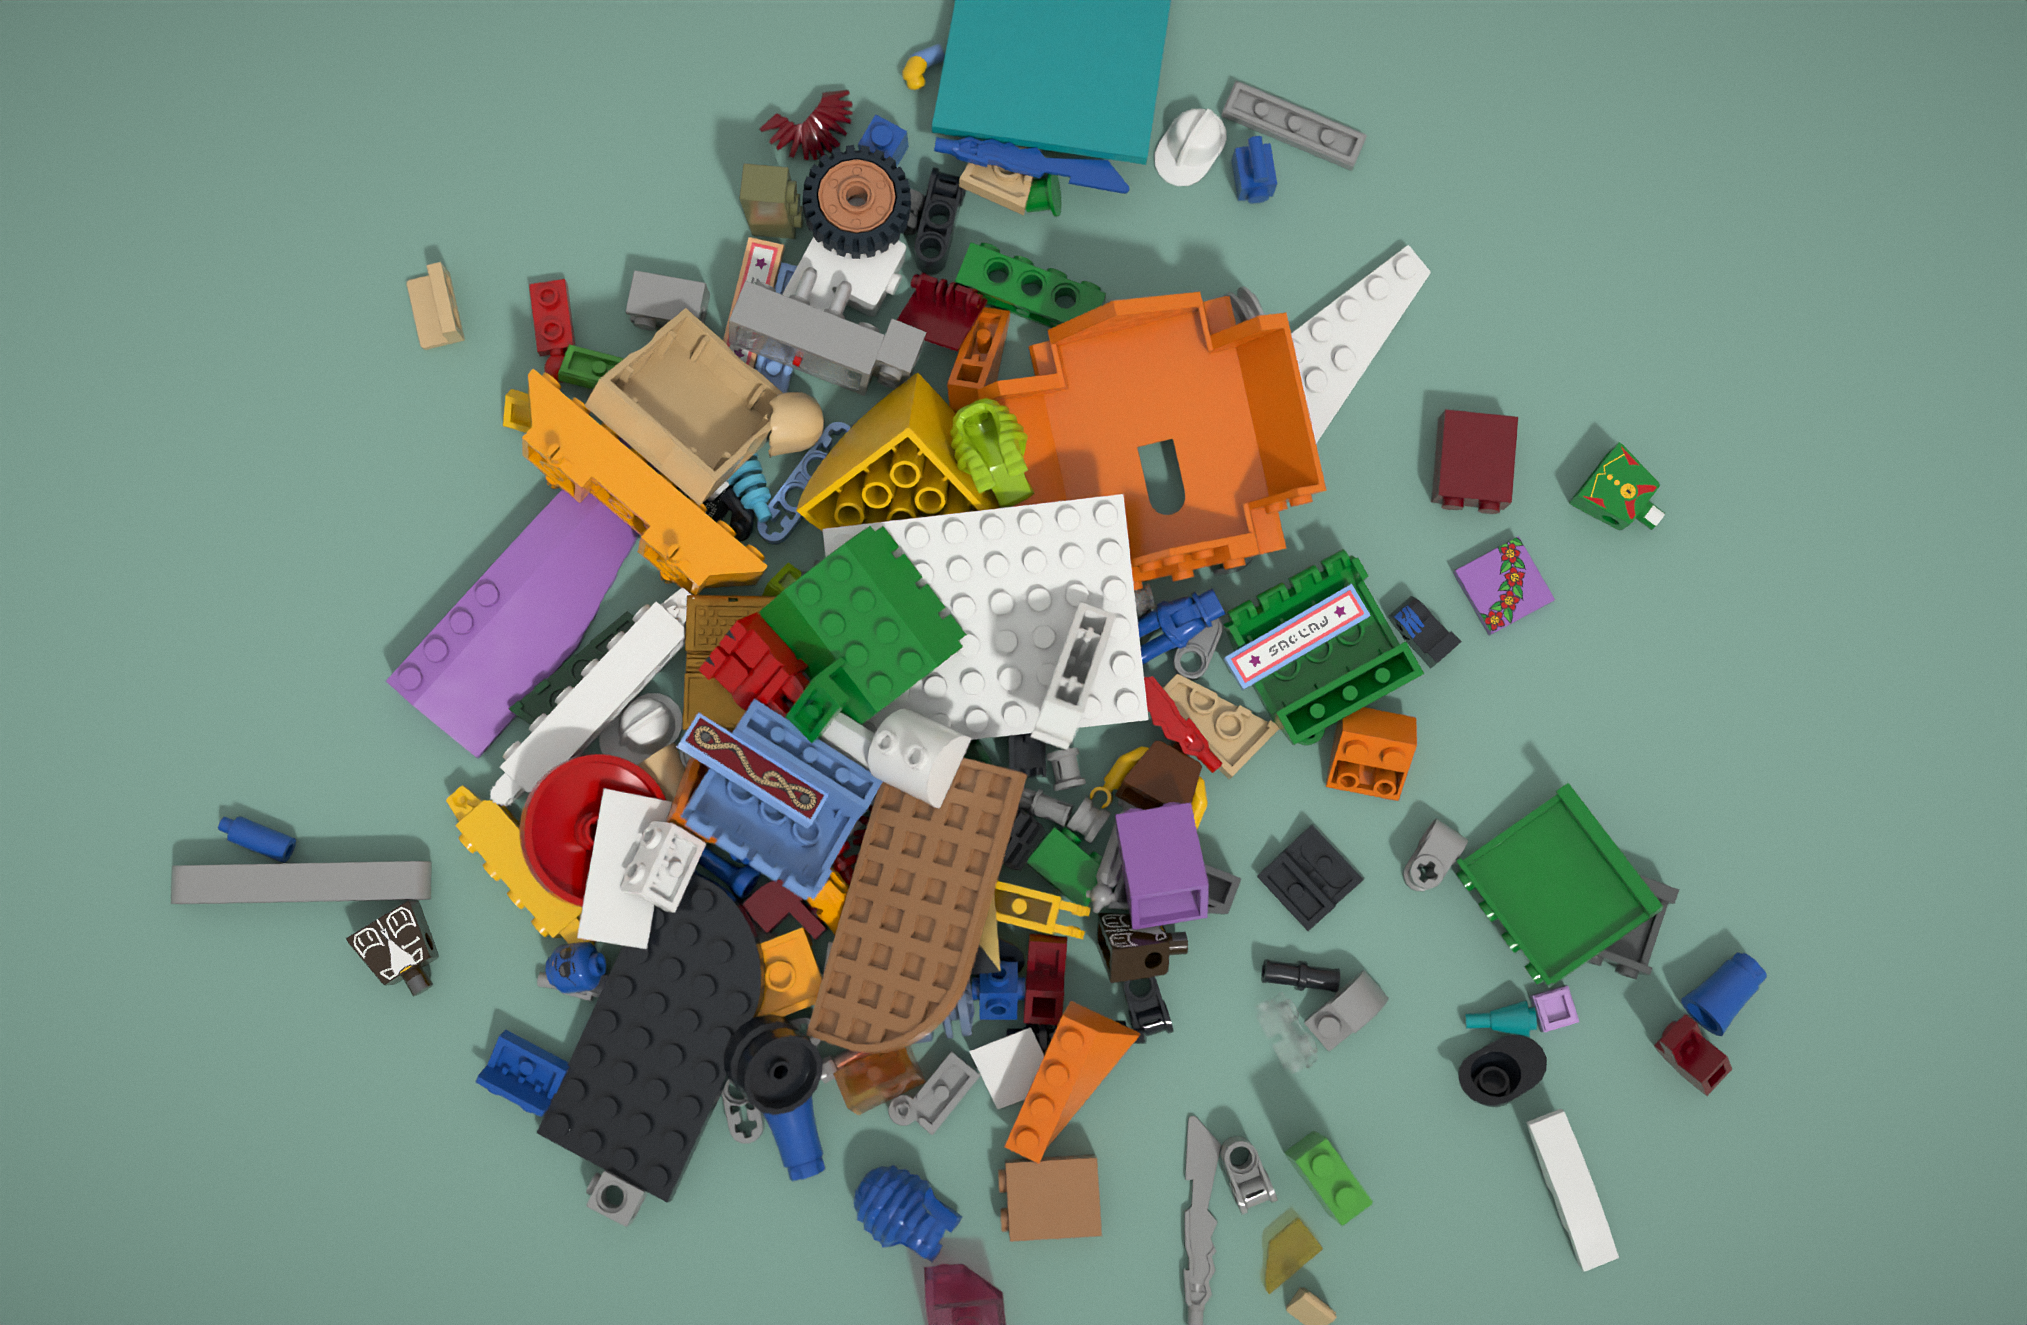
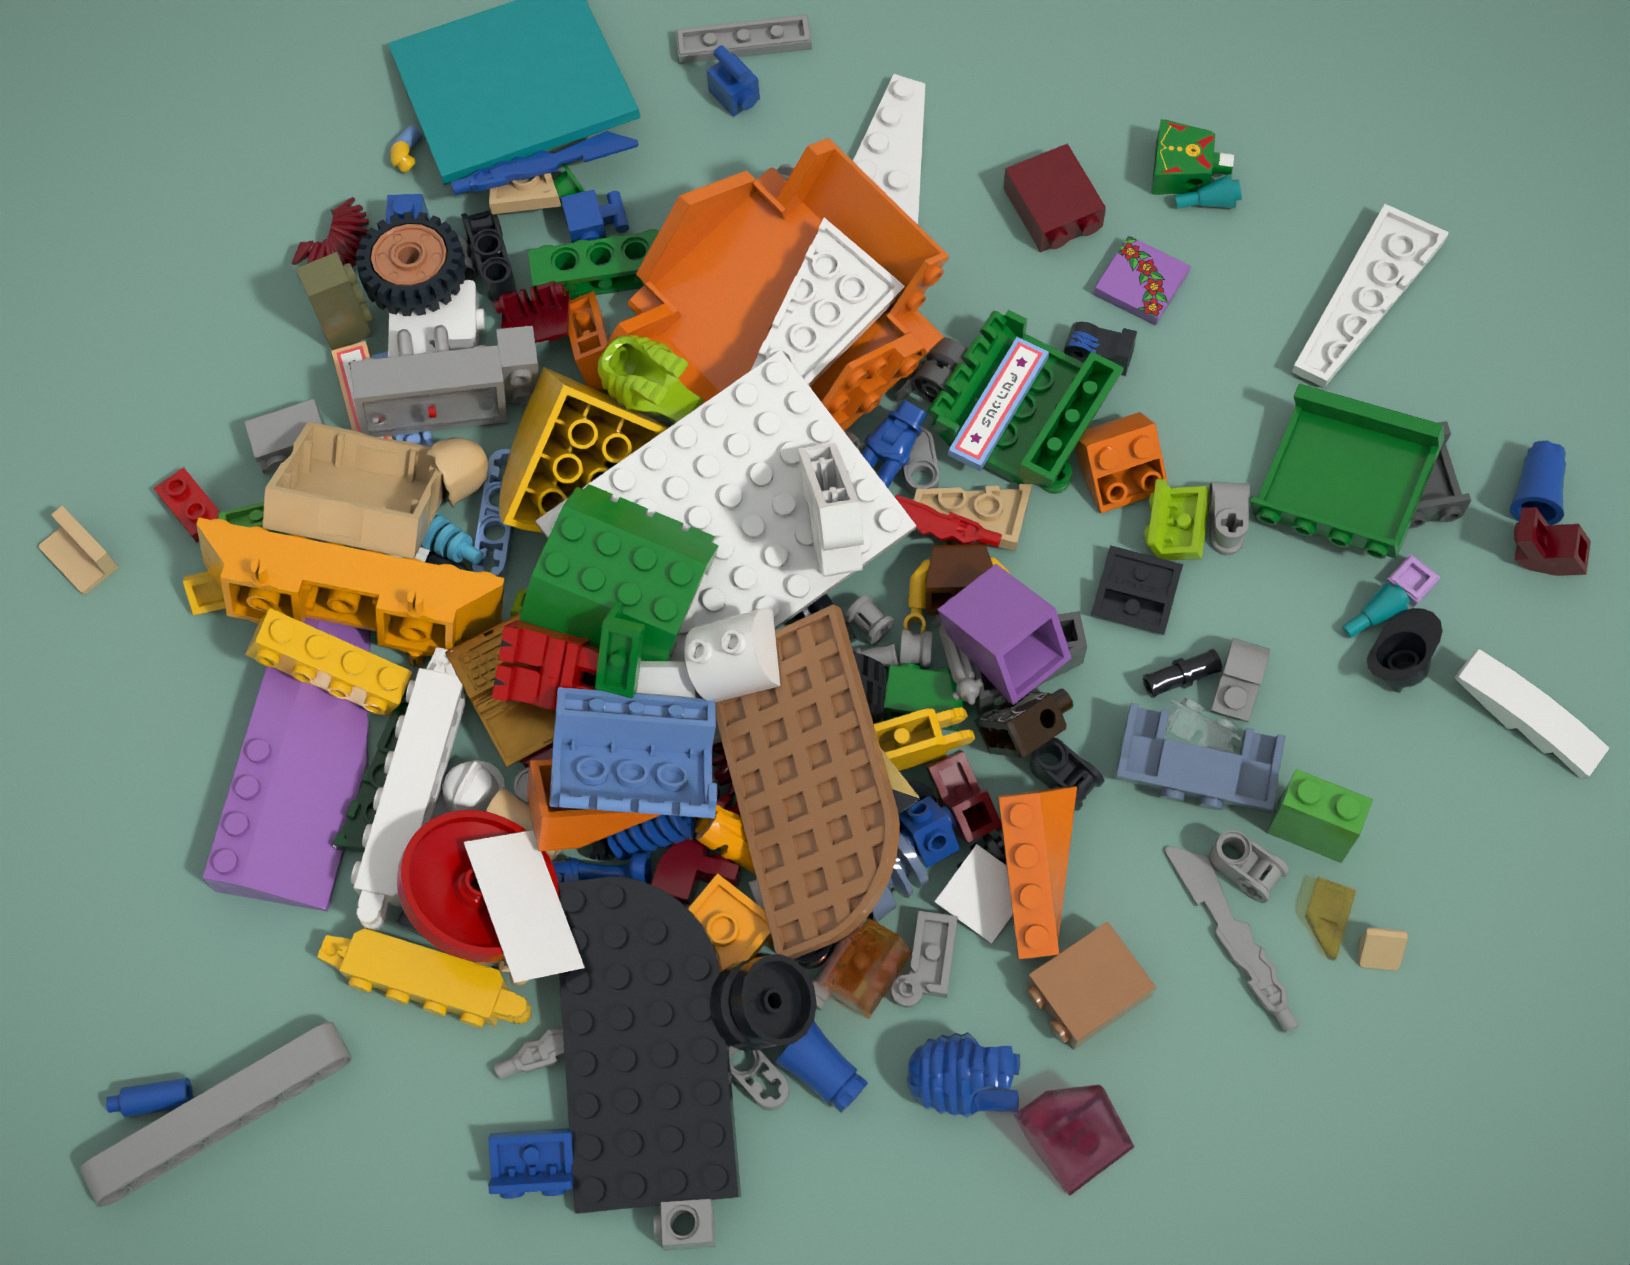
camera: 25 degrees left, 15 degrees down
dark brown torso [346,900,439,997] -> none
blue head [546,942,606,994] -> none
white bracket [620,821,706,913] -> none
tile [677,713,829,829] -> none
white piece [1155,108,1227,186] -> none
none -> yellow brick [245,608,412,717]
none -> blue brick [560,189,629,243]
none -> white wing [751,218,905,387]
none -> dark grey wheel [911,337,968,403]
none -> sand blue bracket [1115,702,1286,813]
none -> lime bracket [1144,479,1211,560]
none -> teal cone [1175,174,1242,209]
none -> white wing [1292,204,1449,388]

